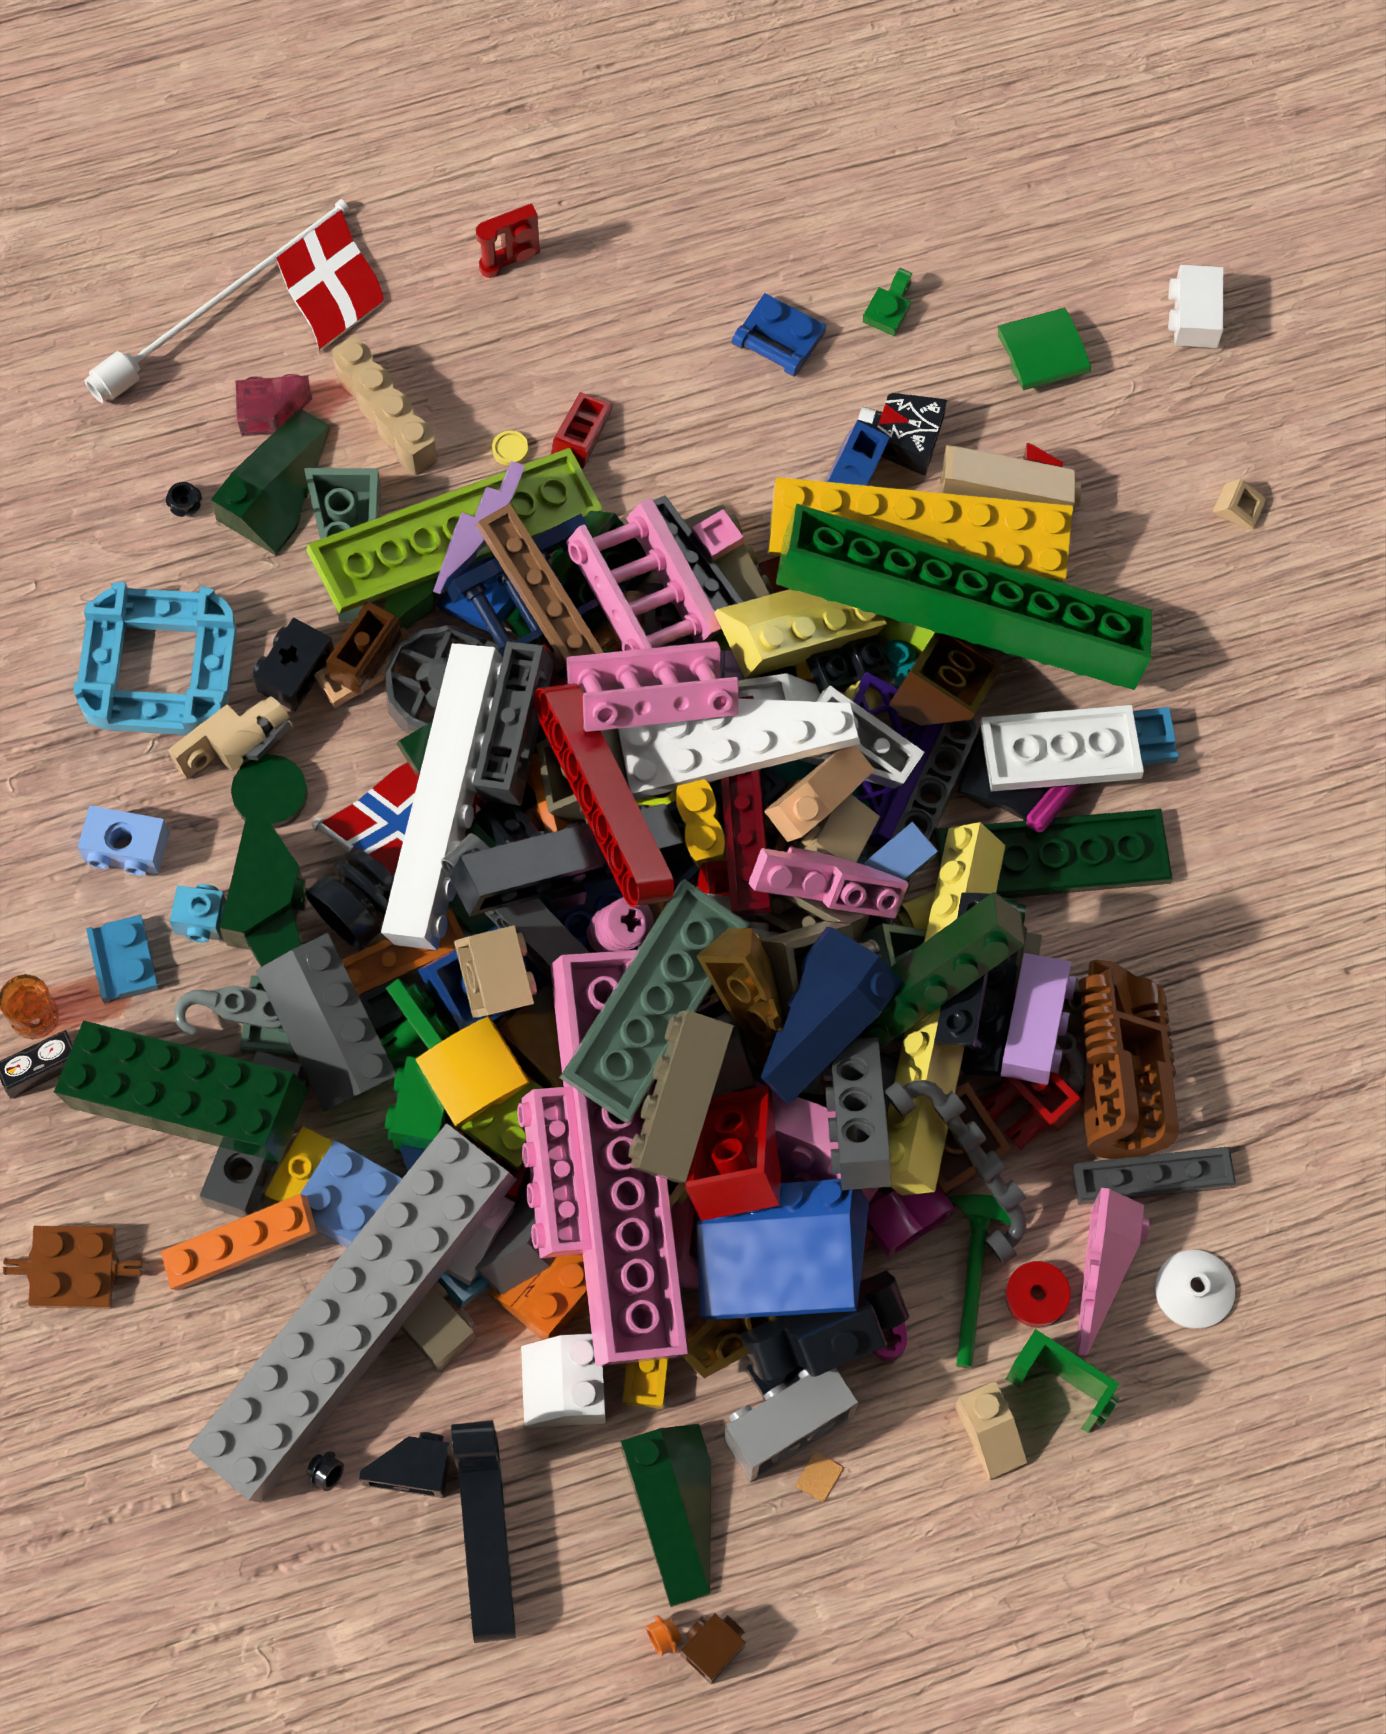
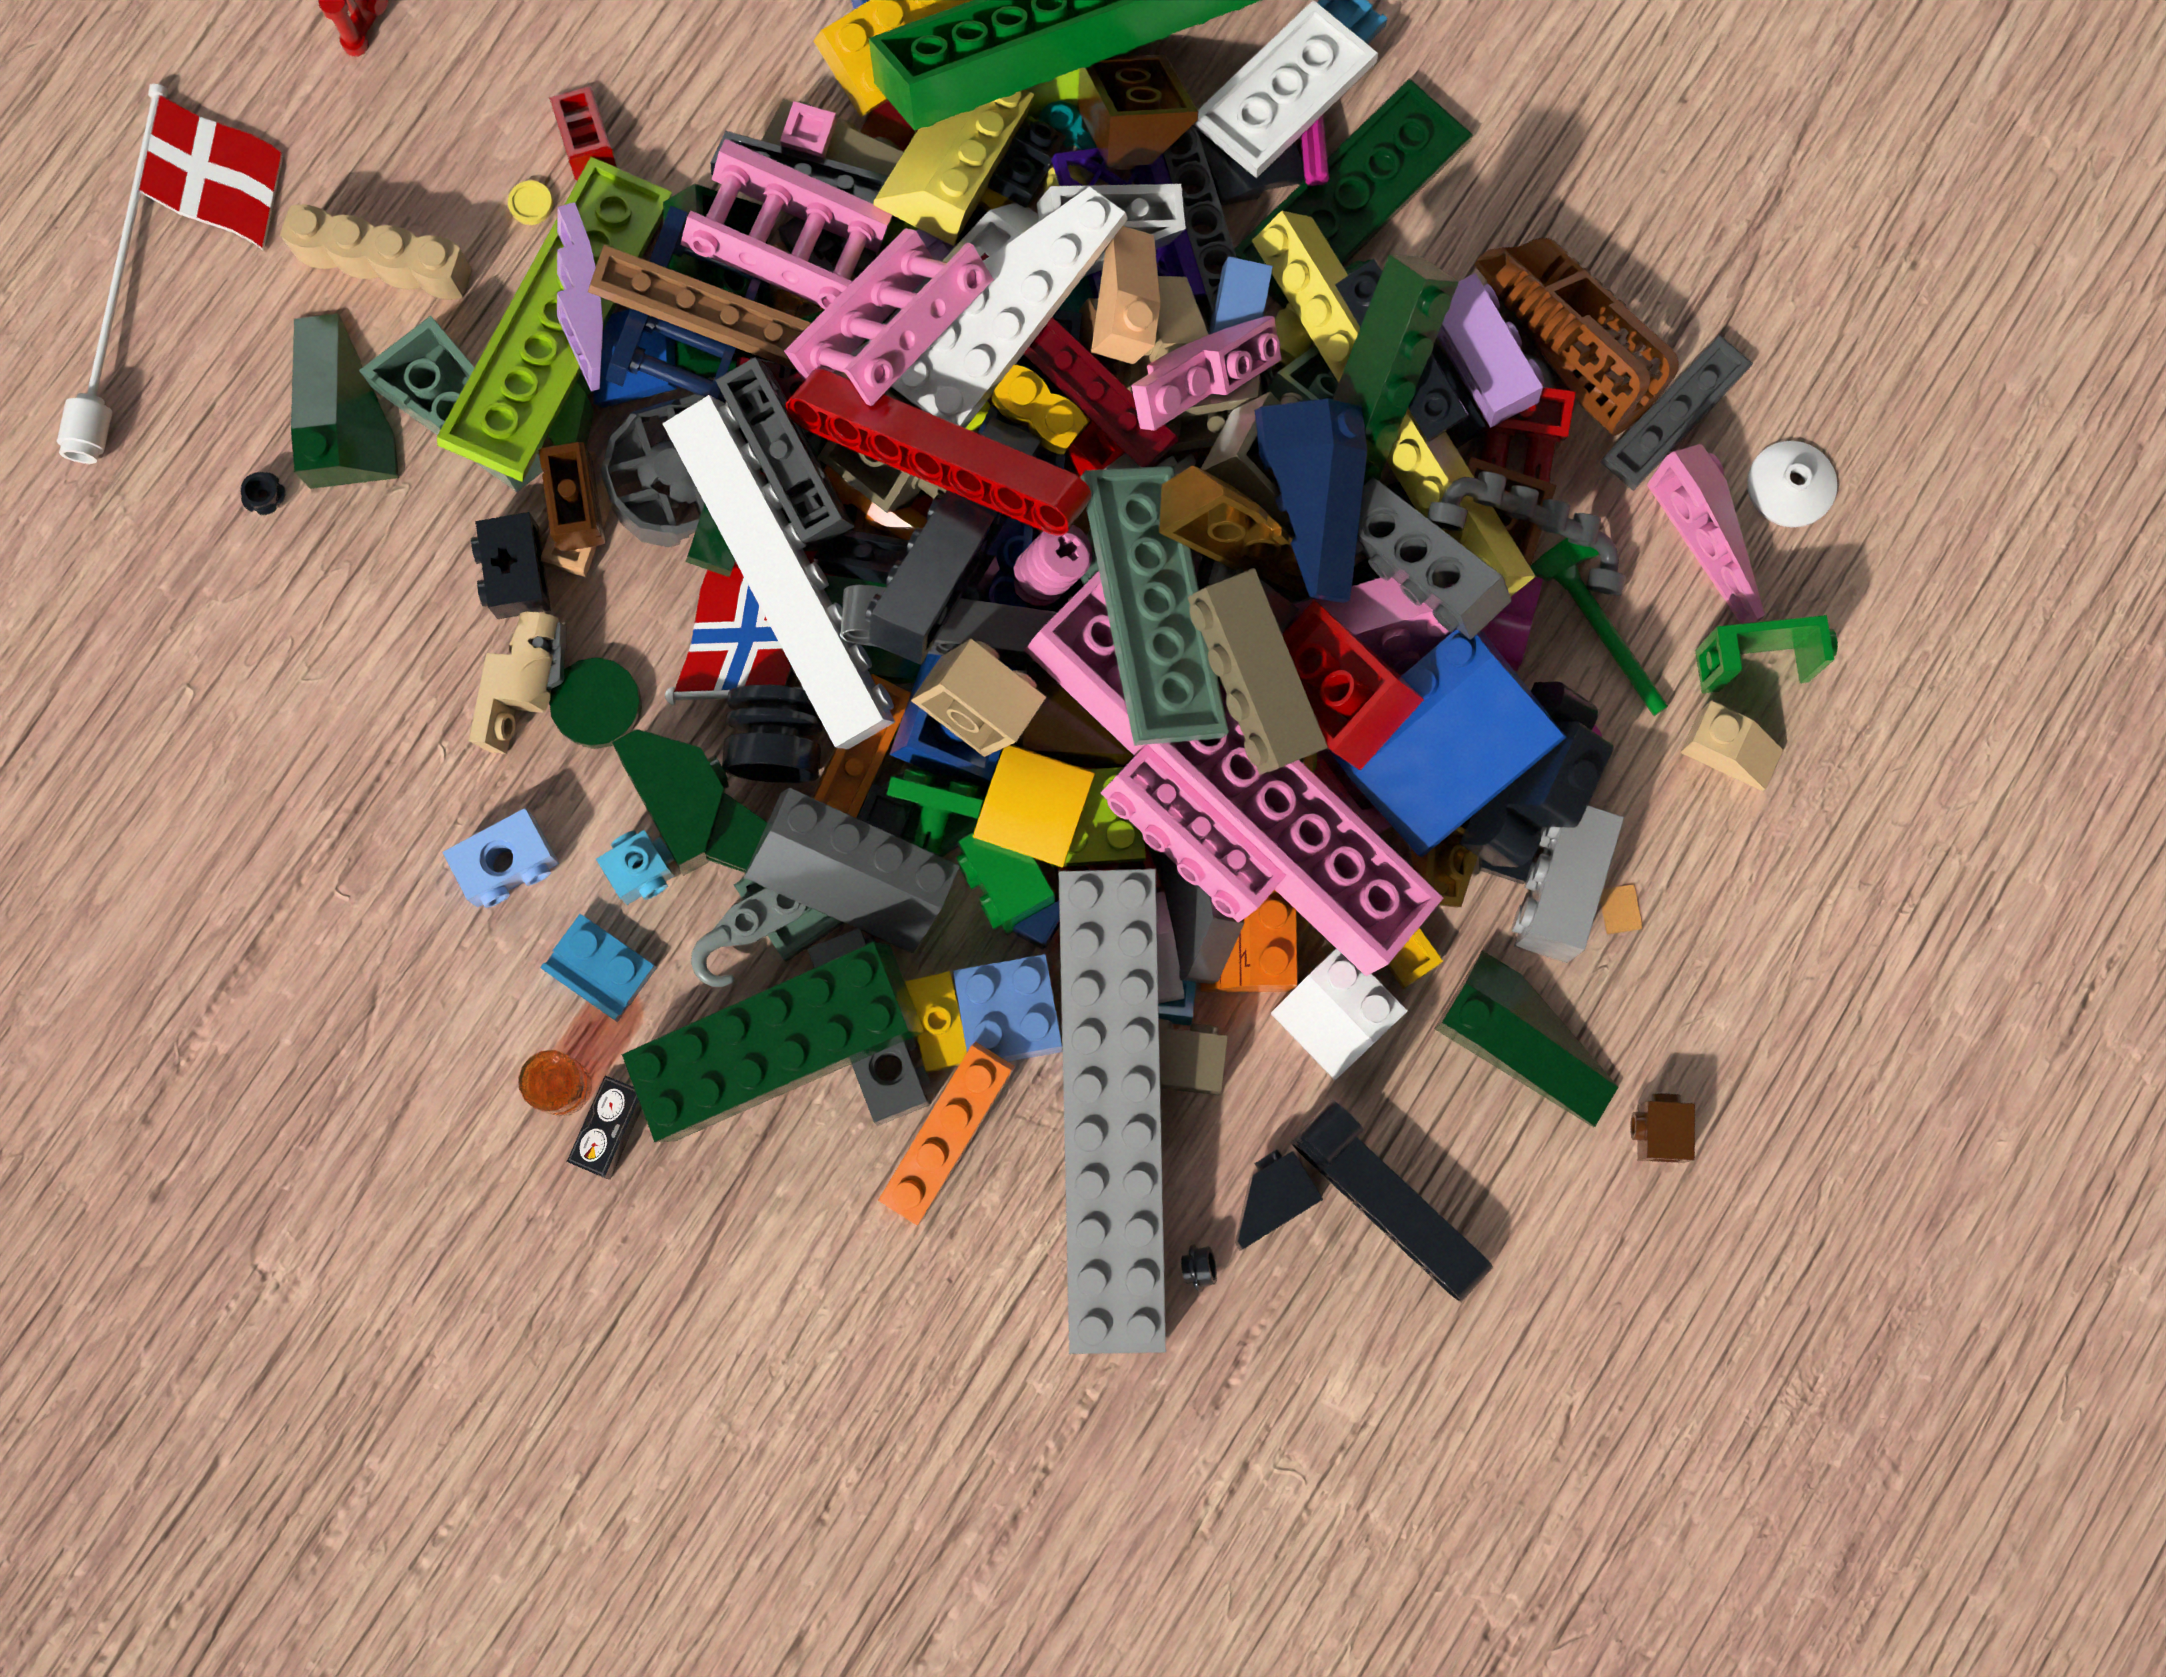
camera: 40 degrees left, 10 degrees up
dark orange plate [3,1226,142,1309] -> none
medium azure plate [74,582,237,735] -> none
clear pink slope [235,374,312,437] -> none
orange plate [645,1615,682,1656] -> none
red piece [1005,1261,1071,1328] -> none

